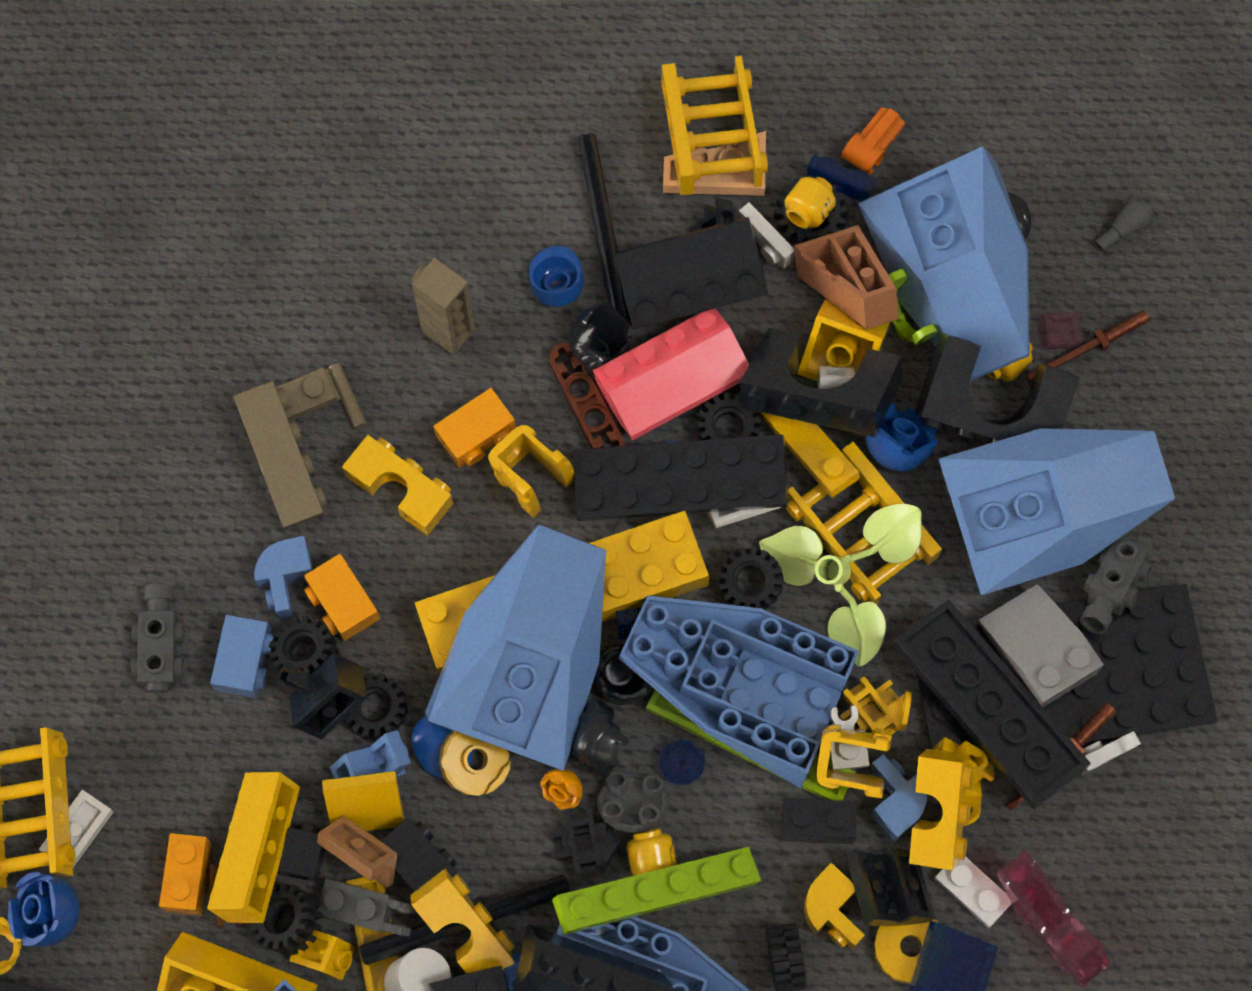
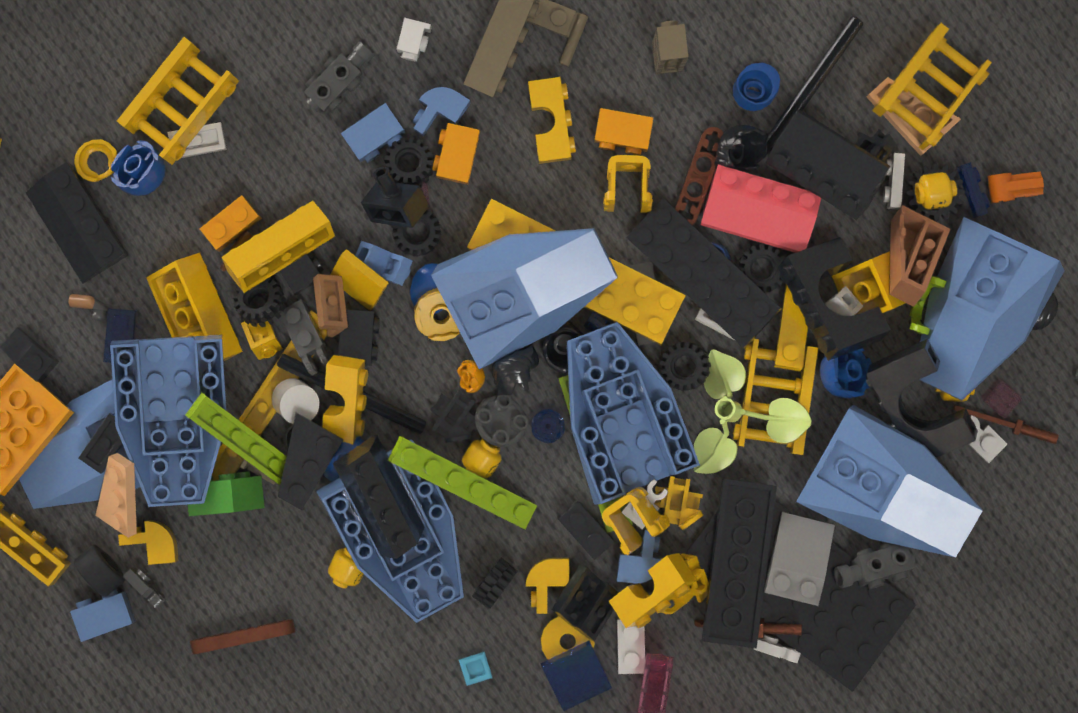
camera: 40 degrees right, 15 degrees up
none -> white brick [397,18,432,62]
none -> white plate [968,415,1007,463]

